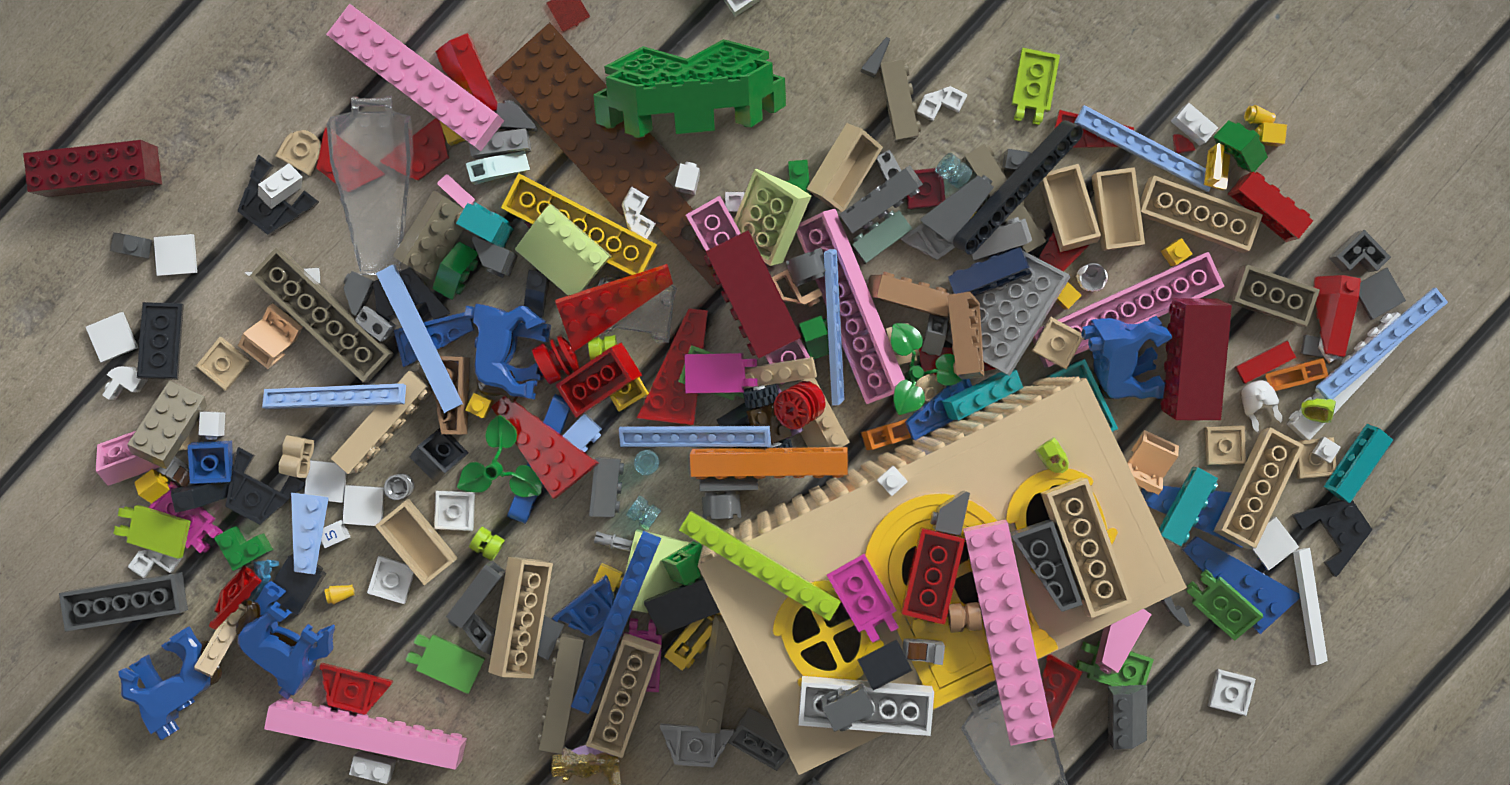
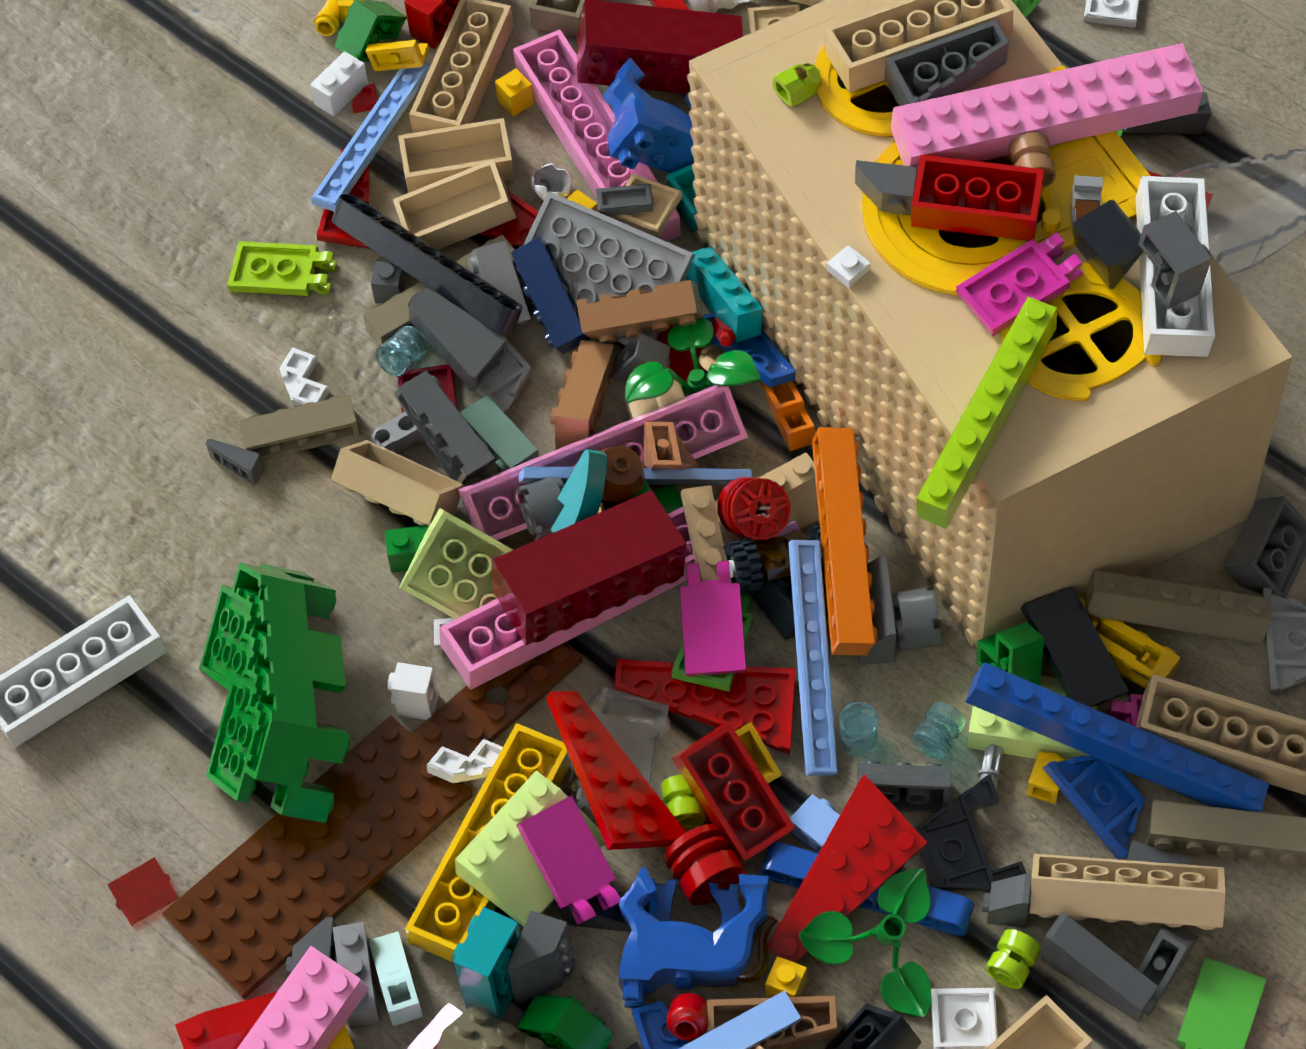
camera: 85 degrees left, 30 degrees down
none -> dark pink tile [516,796,621,925]
none -> teal slope [551,449,607,533]
none -> dark grey tile [596,184,653,216]
none -> reddish brown cone [600,446,645,503]
none -> nougat slope [643,422,699,469]
none -> red head [667,993,708,1041]
none -> red bar [711,317,736,346]
none -> black wing [915,775,1031,891]
none -> dark grey slope [982,874,1032,928]

